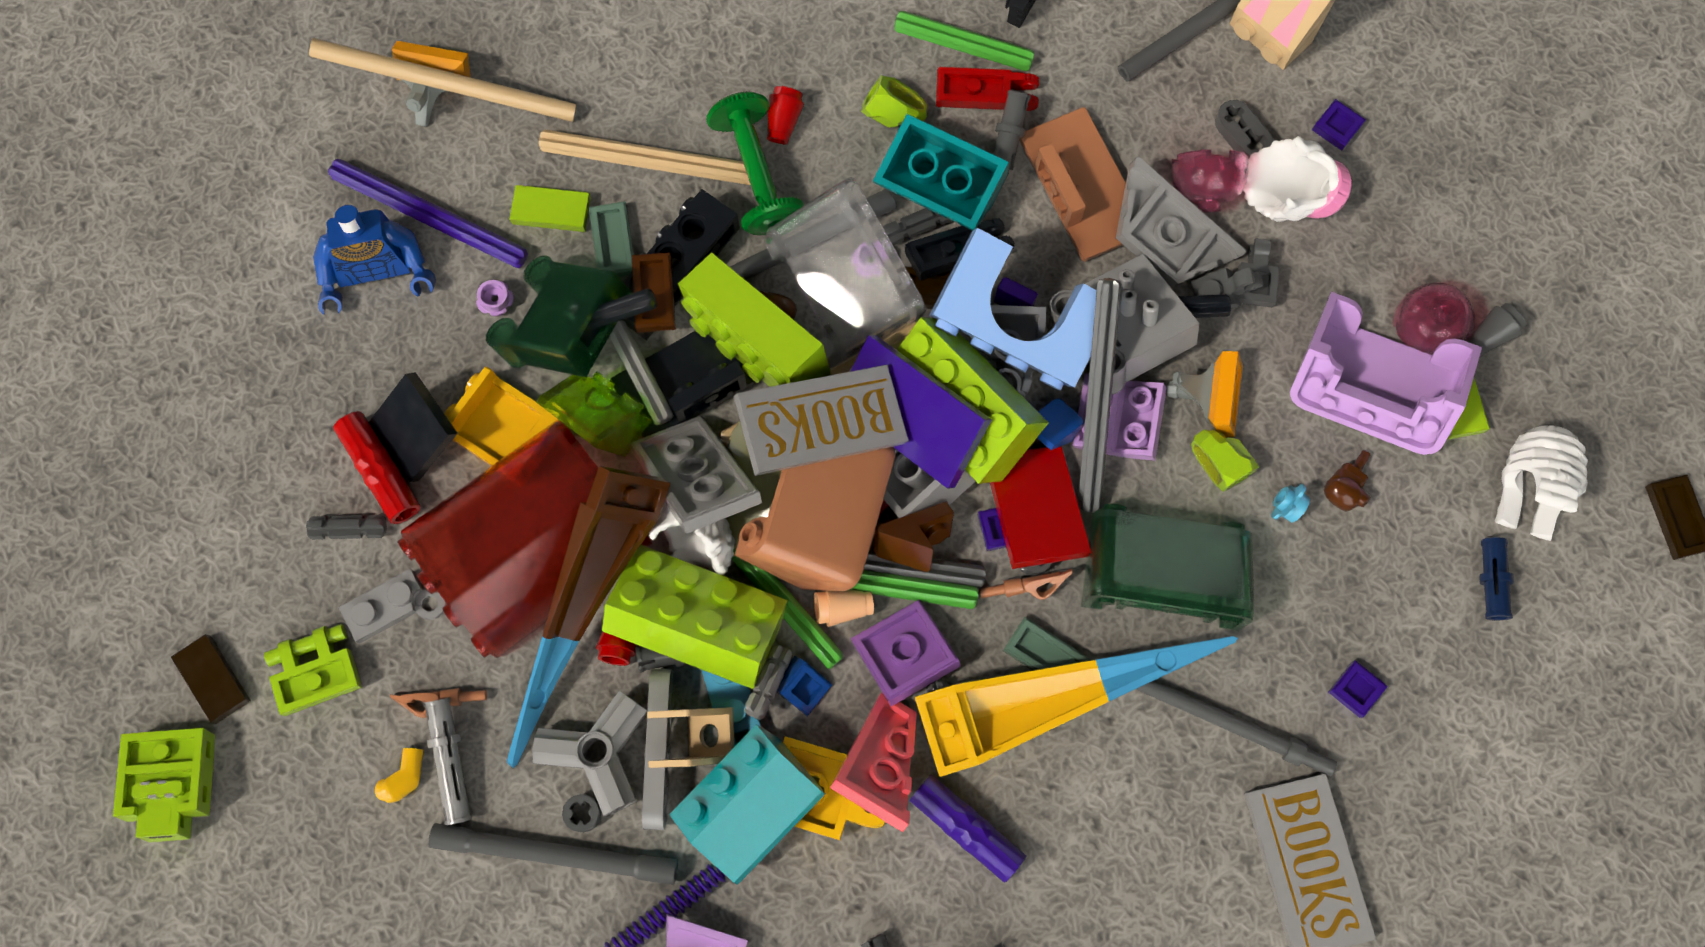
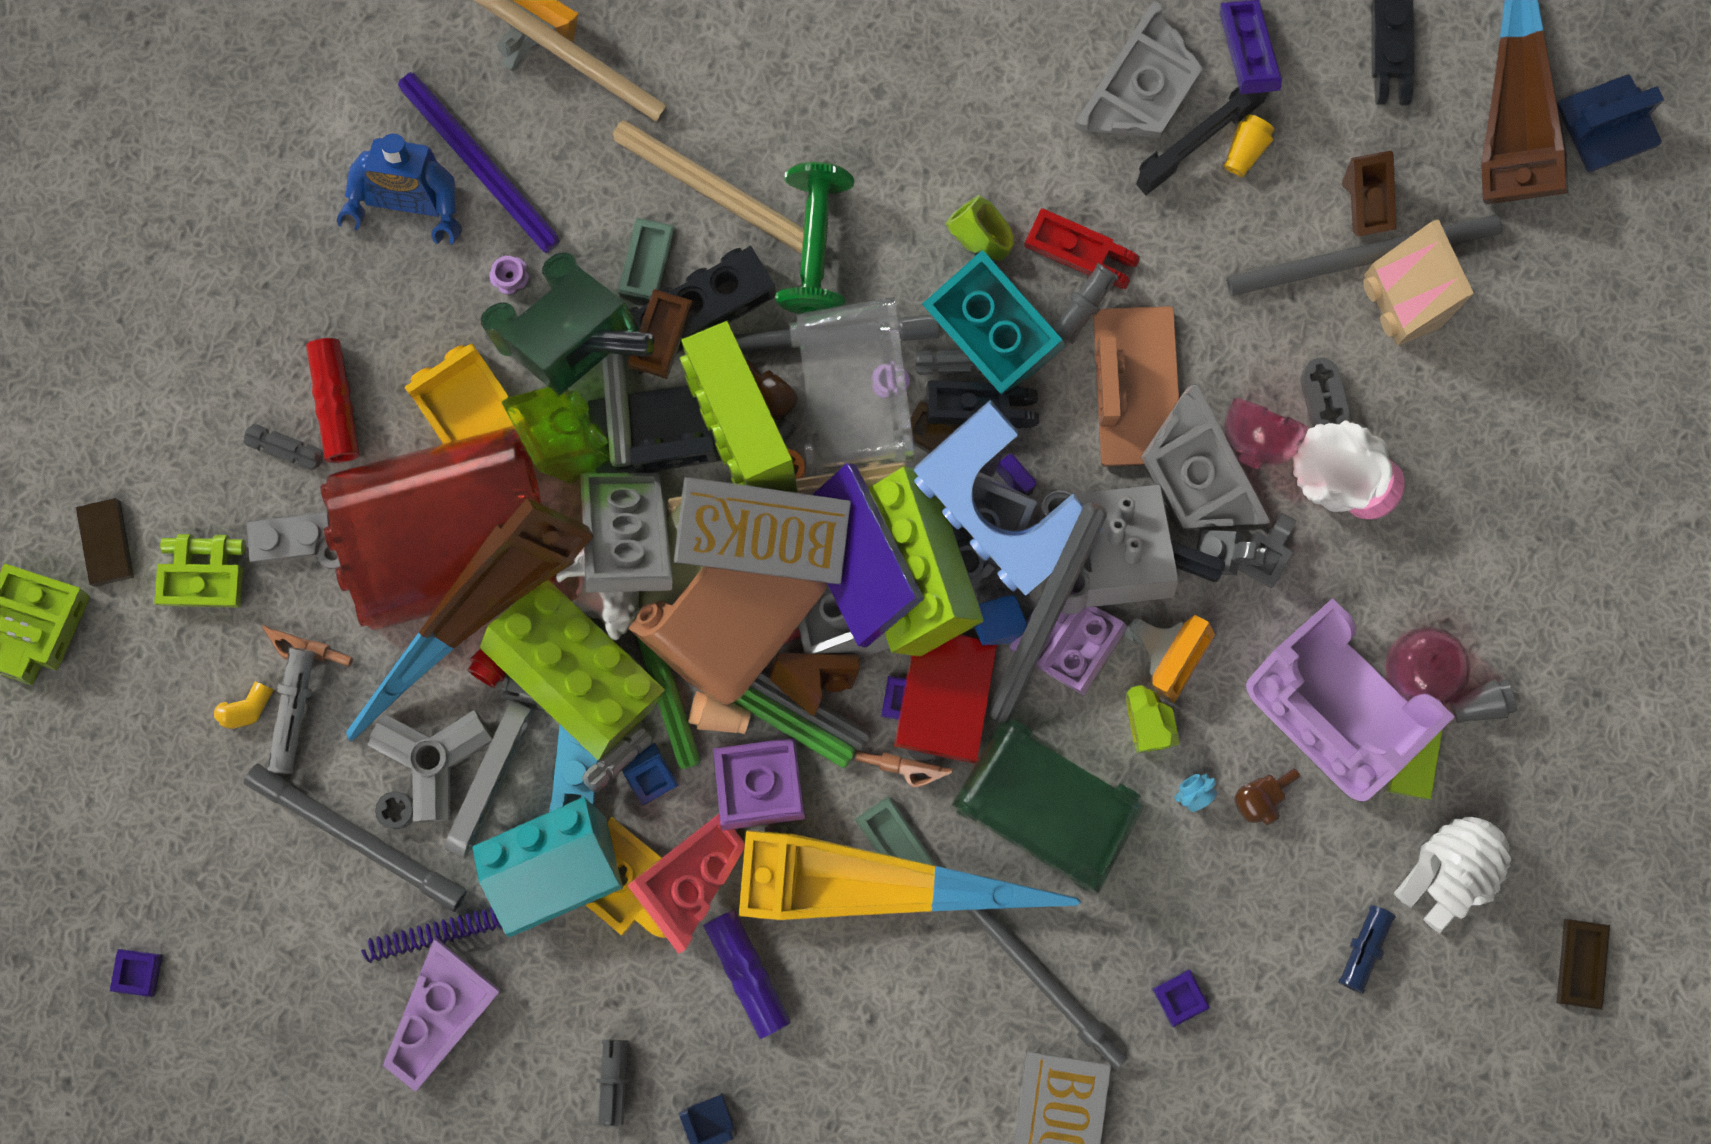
camera: 25 degrees right, 5 degrees up
black tile [369,372,458,483] -> none
lime tile [509,185,591,232] -> none
tan piece [647,707,734,768] -> none
red cone [767,86,804,145] -> none
bright green axle [894,11,1034,71] -> none
dark purple tile [1312,99,1366,151] -> none

